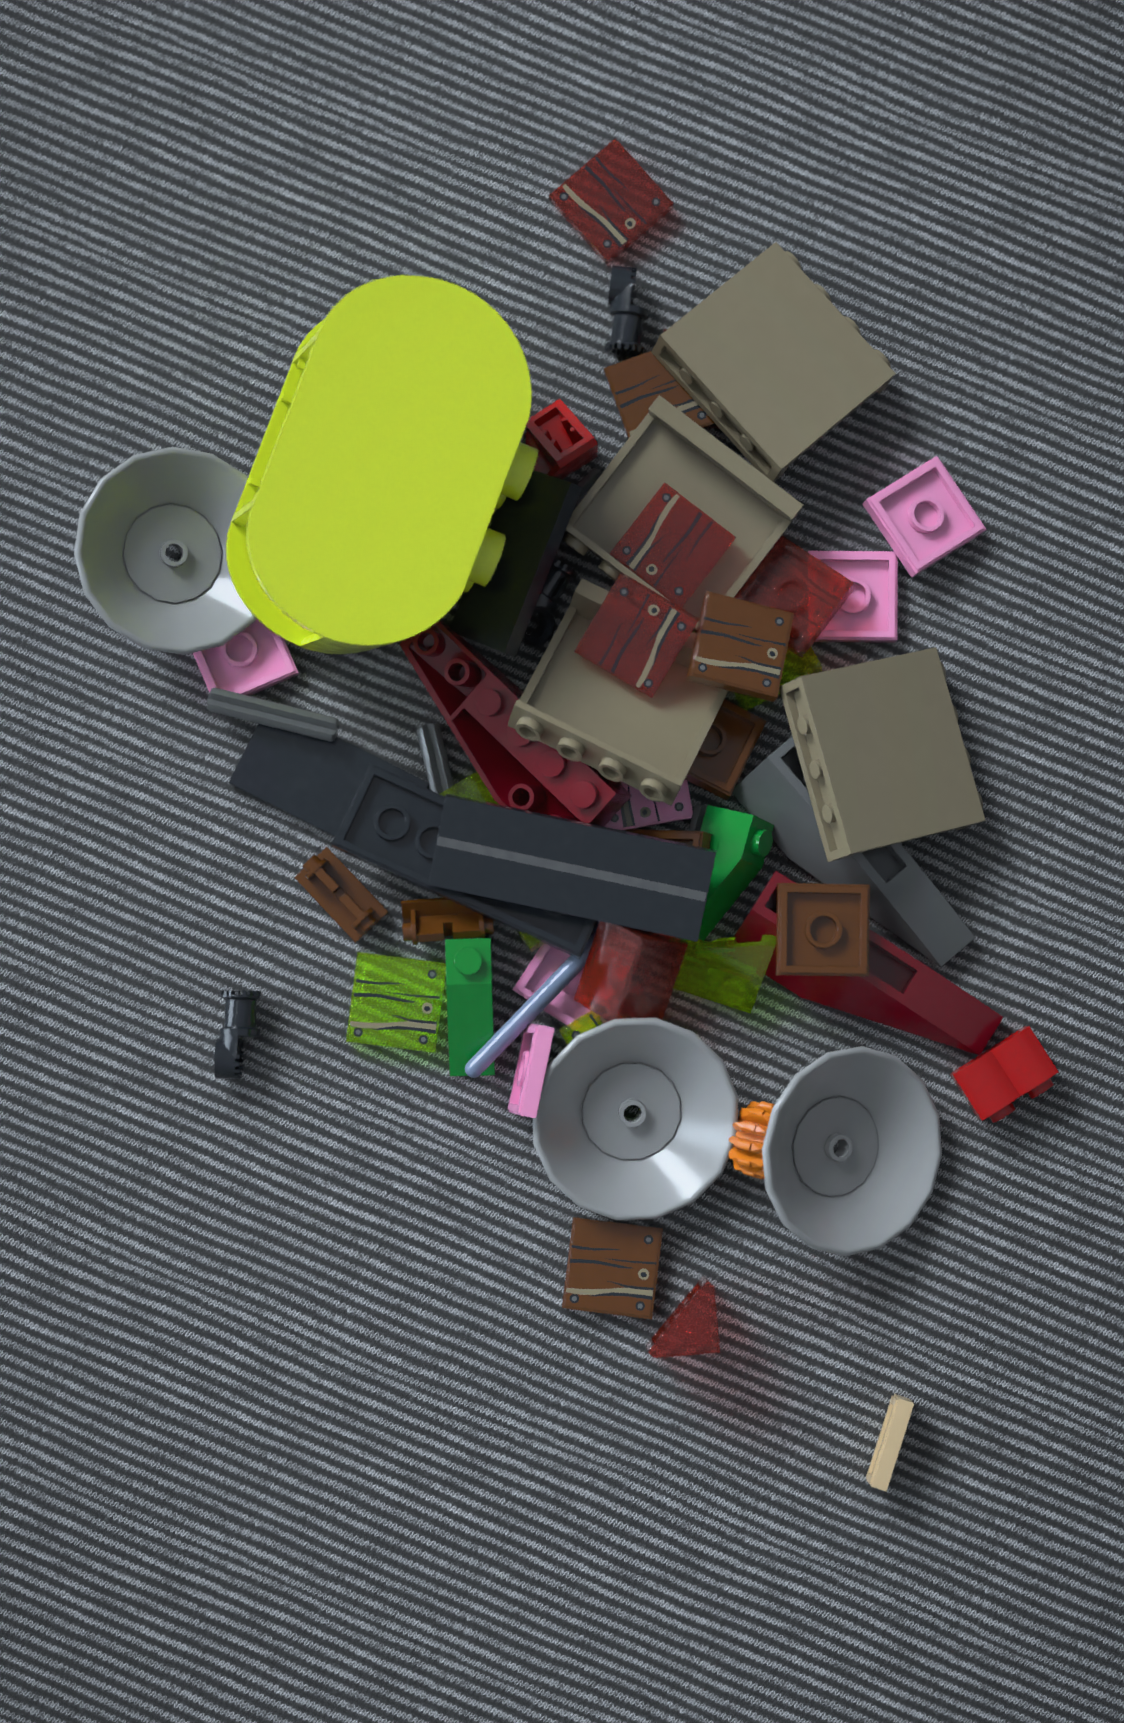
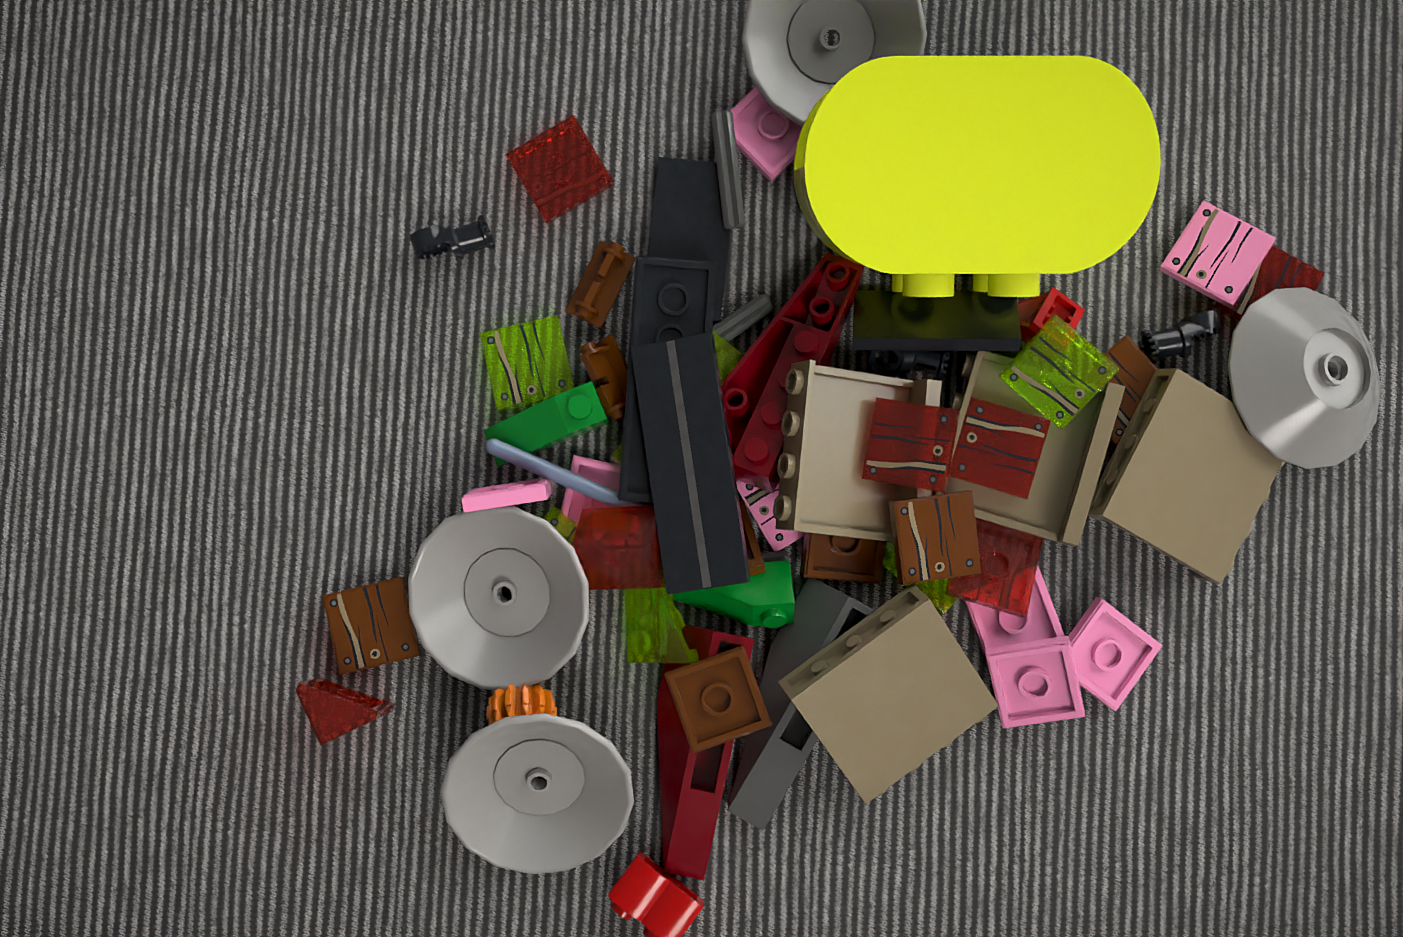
camera: 65 degrees right, 0 degrees up
tan tile [866,1394,914,1492] -> none
none -> clear red tile [505,115,615,224]
none -> bright pink tile [986,636,1085,728]
none -> clear neon green tile [999,313,1119,430]
none -> bright pink tile [1160,200,1276,309]
none -> light grey dish [1227,287,1381,469]

